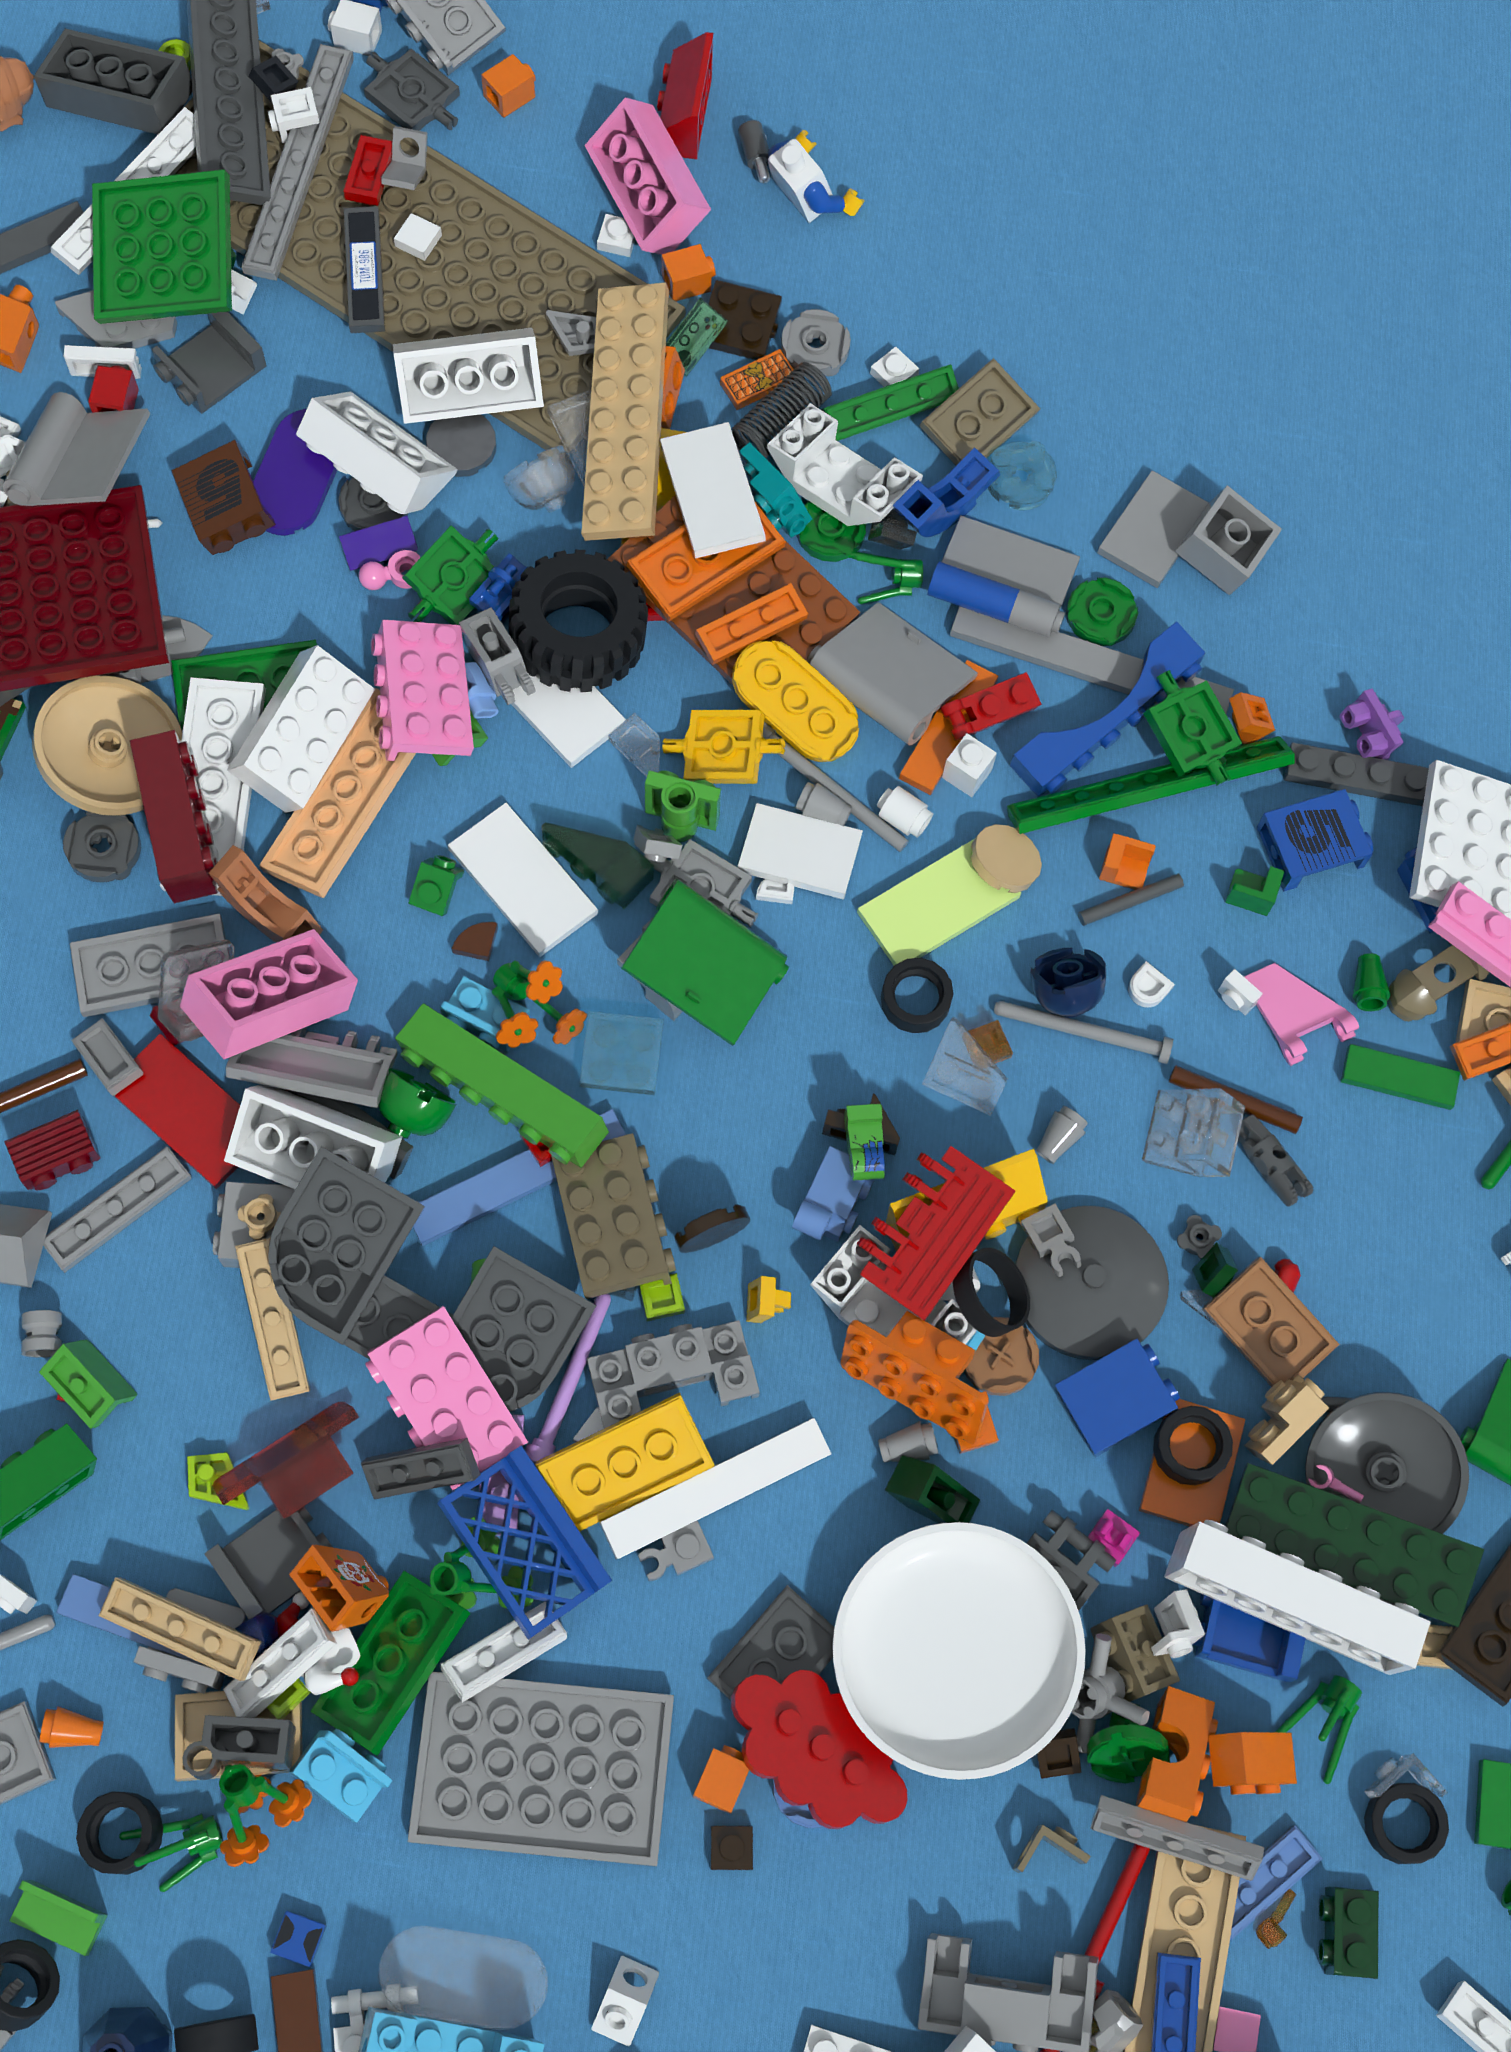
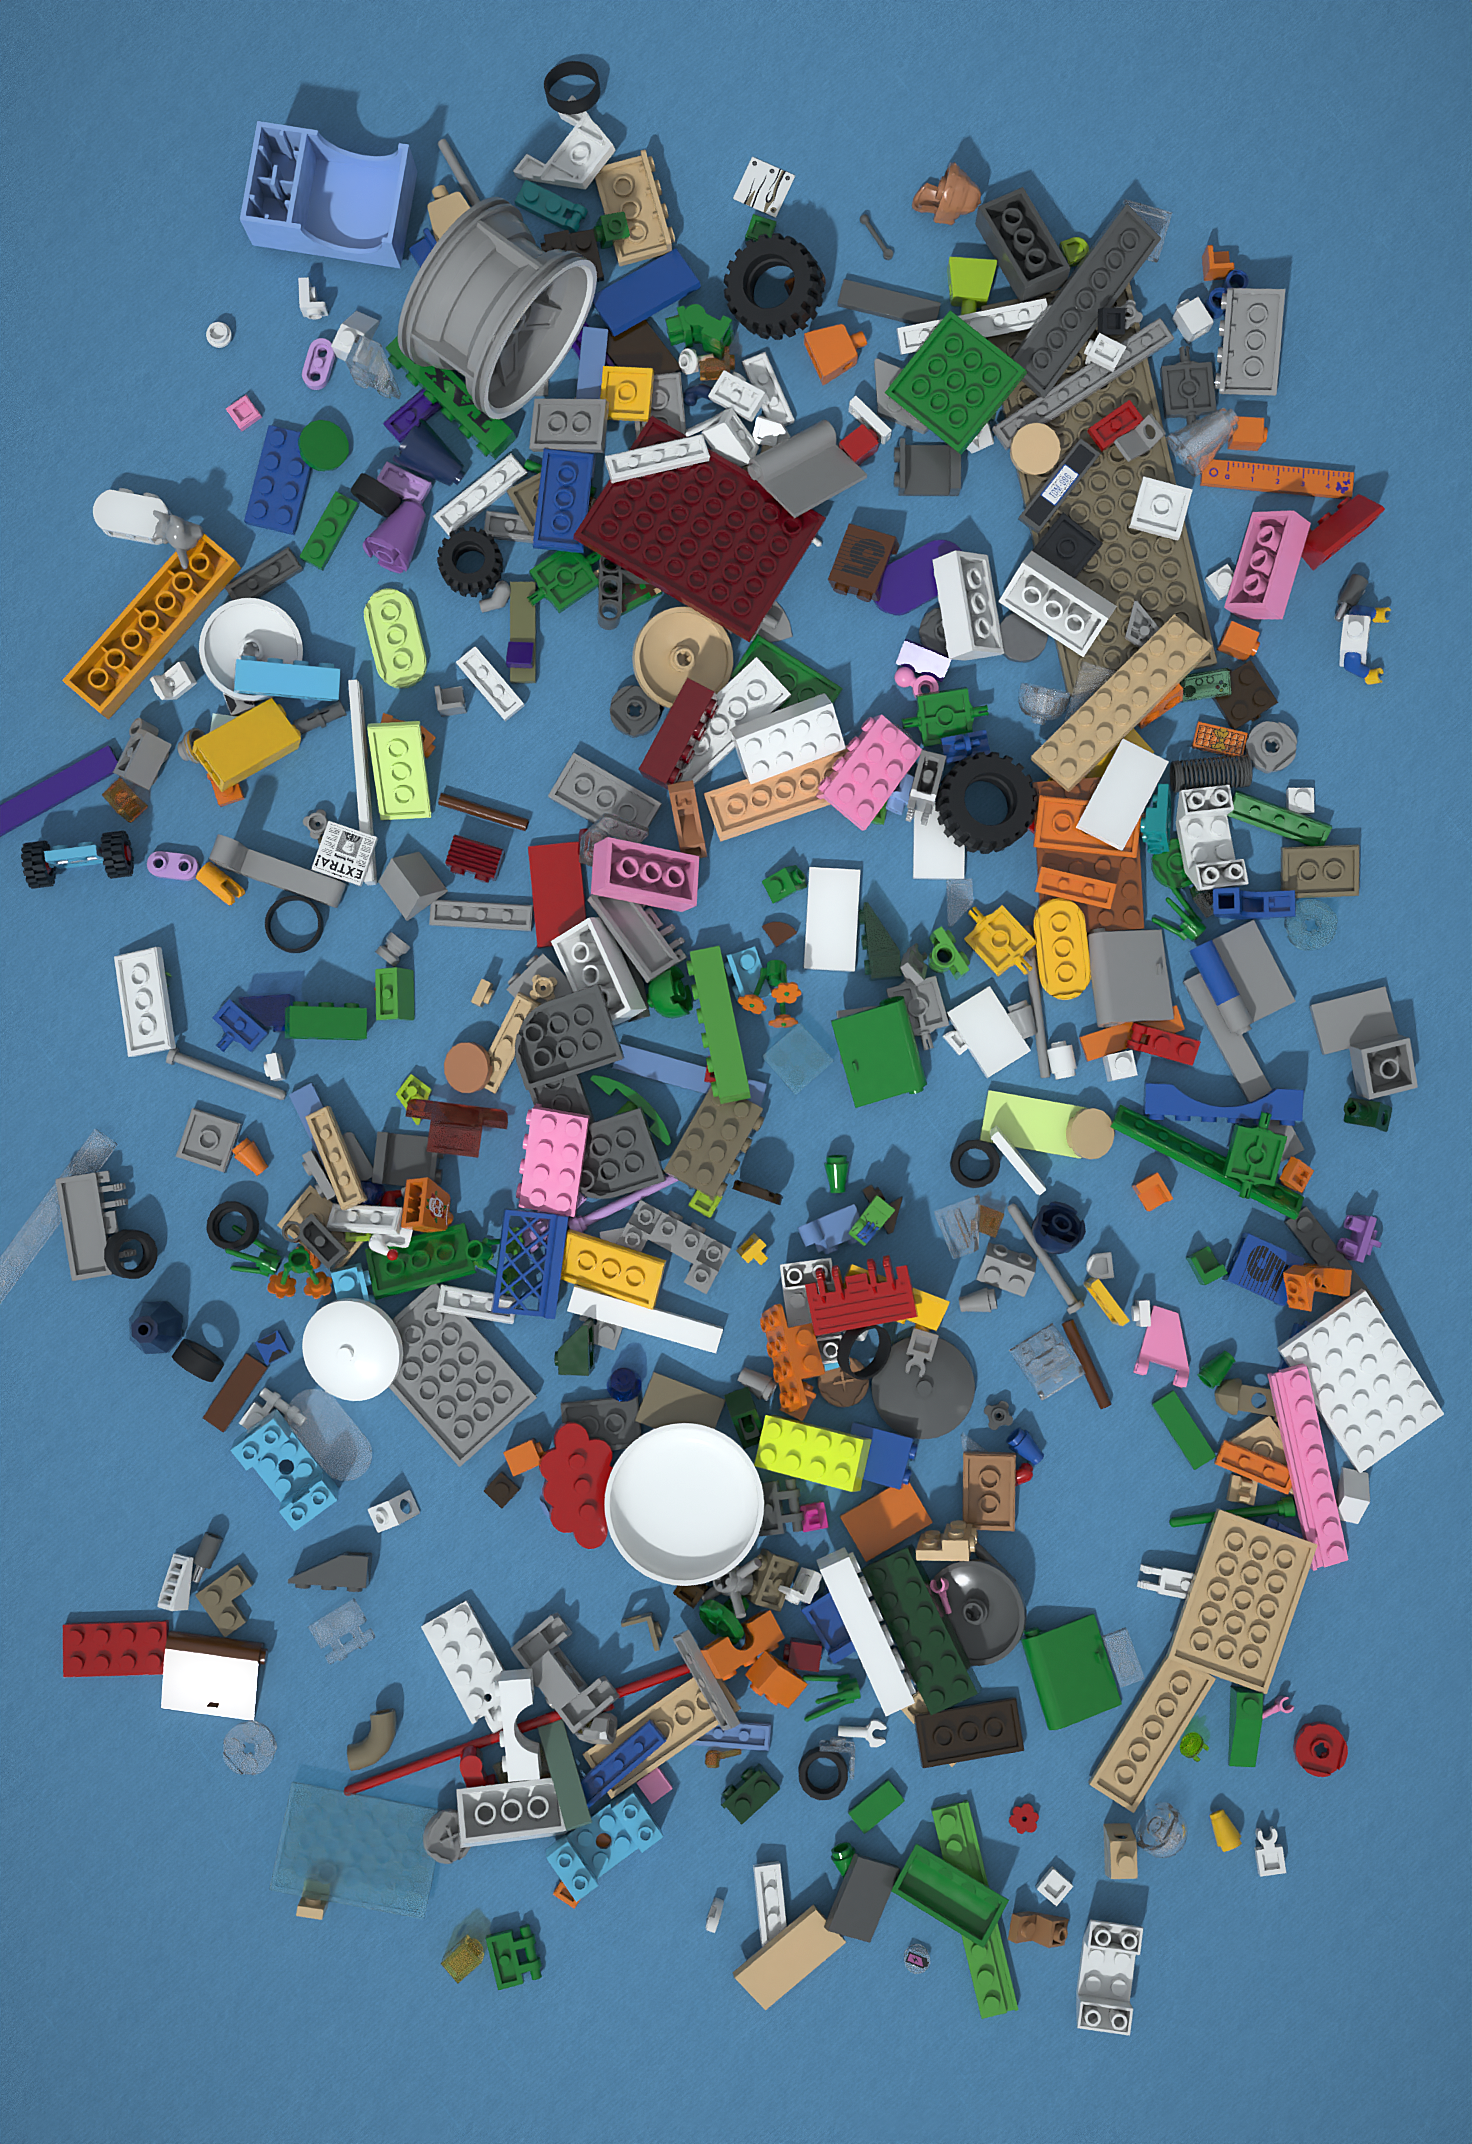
camera: 50 degrees right, 15 degrees up
bright green panel [9,1880,108,1956] -> none
light grey tile [71,1018,144,1097] -> none
dark grey tile [361,1438,481,1499] -> none
white tile [394,213,442,261] -> none
green tile [1066,577,1138,646] -> none
dark grey bar [1078,873,1184,926] -> none
black tyre [1153,1406,1233,1485] -> none
dark green plate [1192,1242,1238,1298] -> none
dark grey hinge [1233,1114,1314,1207] -> none
none -> white dish [302,1298,403,1401]
none -> nougat tile [444,1042,492,1093]
none -> tan plate [471,979,495,1008]
none -> dark green slope [554,1318,595,1376]
none -> green slope [590,1075,672,1147]
none -> clear blue cone [607,1368,642,1402]
none -> dark tan tile [635,1372,725,1429]
none -> neon yellow brick [754,1415,872,1492]
none -> dark red brick [783,1637,822,1672]
none -> green cone [824,1155,849,1193]
none -> white bar [838,1719,887,1747]
none -> lime torso [947,256,997,315]
none -> light grey bracket [976,1243,1037,1297]
none -> white tile [990,1125,1046,1195]
none -> blue cone [1006,1427,1044,1465]
none -> tan tile [1010,423,1061,475]
none -> black tile [1032,512,1103,579]
none -> yellow tile [1083,1277,1130,1326]
none -> white plate [1129,476,1193,541]
none -> clear cone [1166,408,1239,477]
none -> orange tile [1200,458,1354,499]
none -> orange tile [1283,1263,1352,1311]
none -> dark green bracket [1344,1098,1392,1132]

